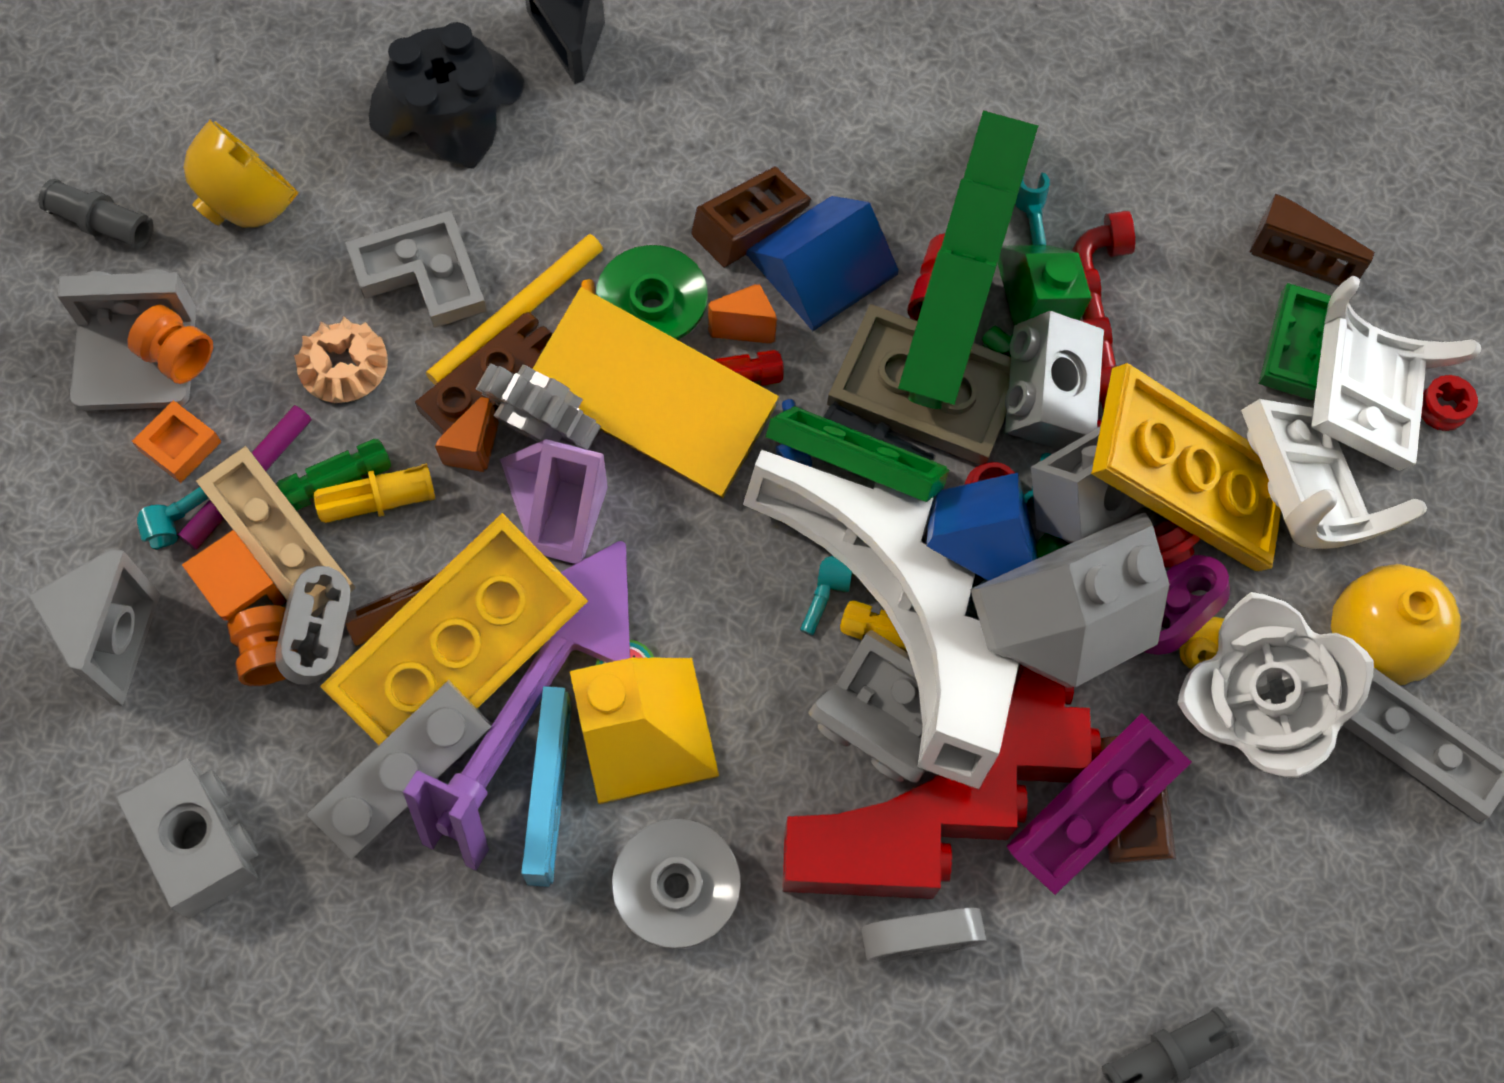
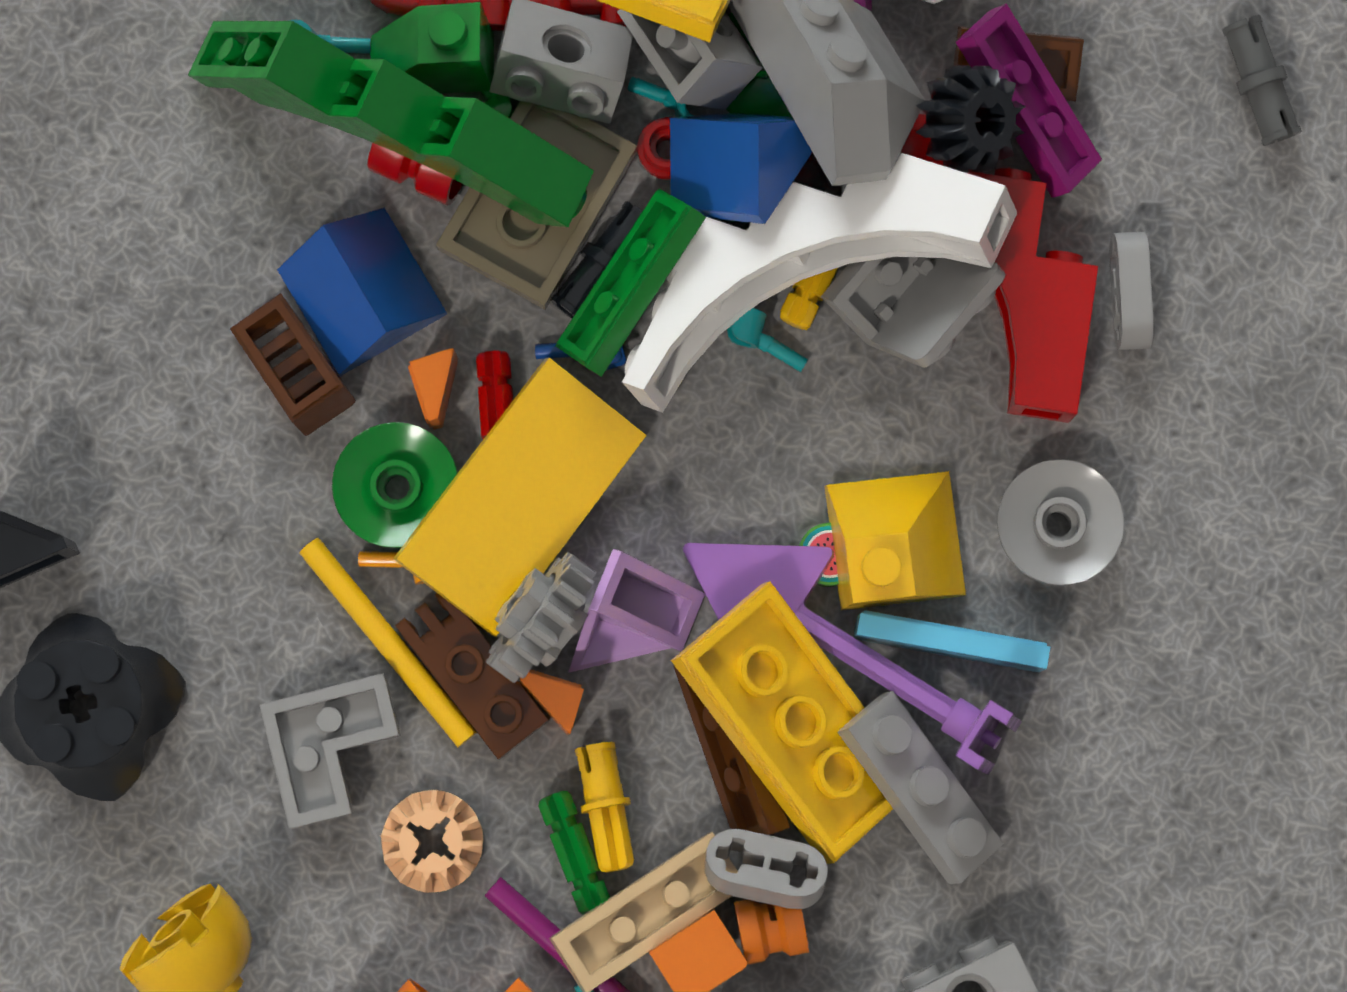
camera: 80 degrees left, 15 degrees up
none -> black gear [916,65,1026,173]

